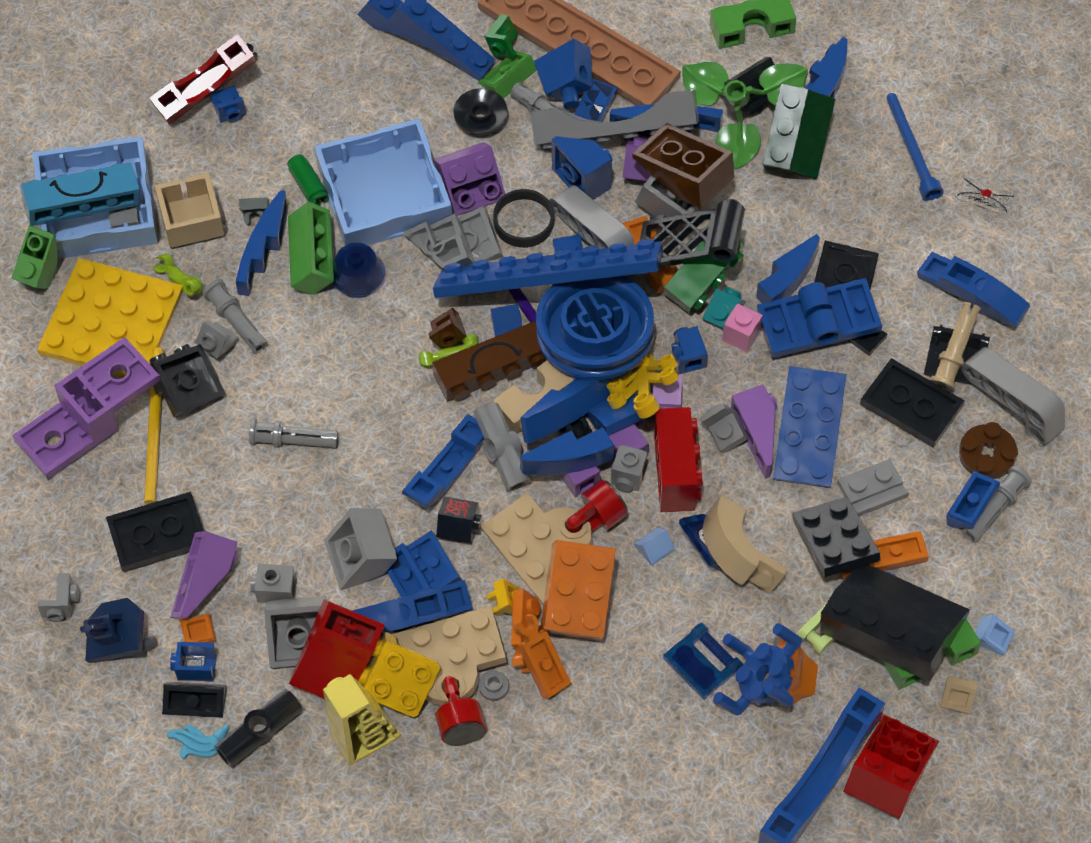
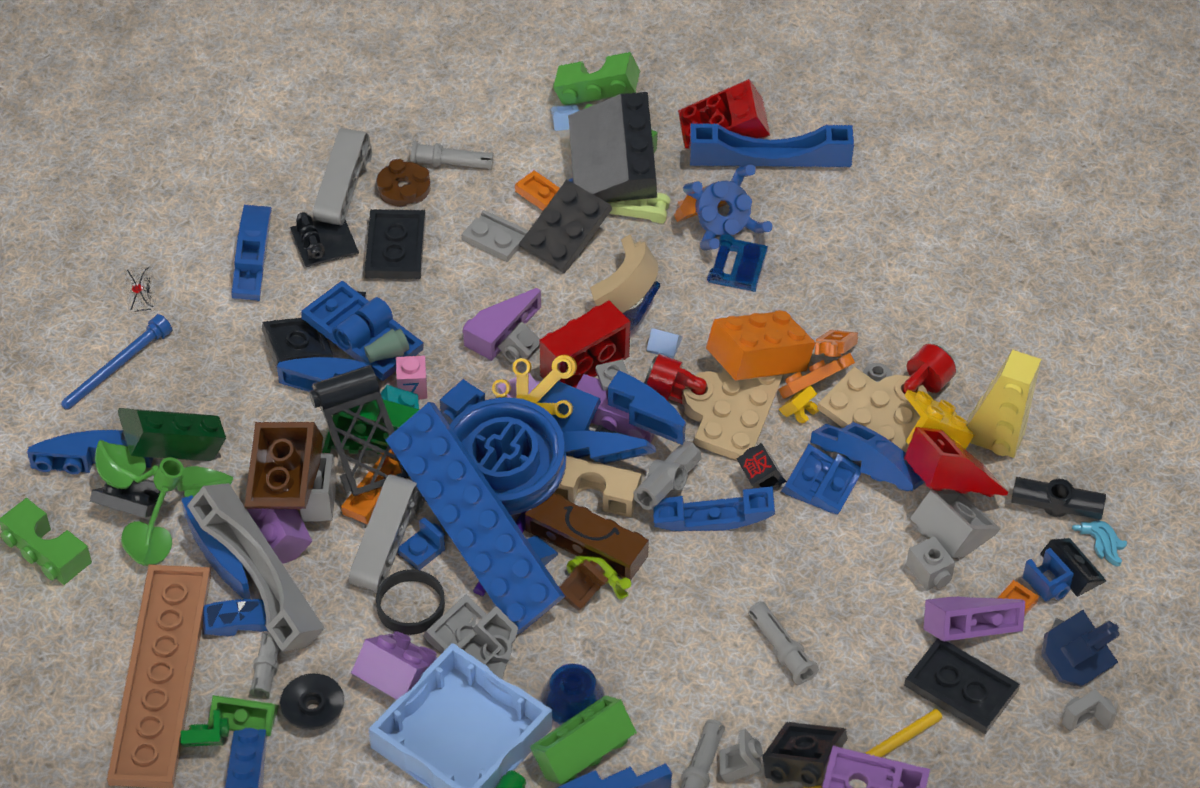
camera: 125 degrees left, 10 degrees down
light grey slope [324,508,397,590] -> none
blue torso [534,39,592,109] -> none
blue slope [552,136,613,200] -> none
blue plate [773,366,847,488] -> none
tan pin [930,302,981,389] -> none
blue slope [946,471,1000,529] -> none
none -> sand green cone [364,329,409,363]
none -> bright green arch [553,52,640,105]

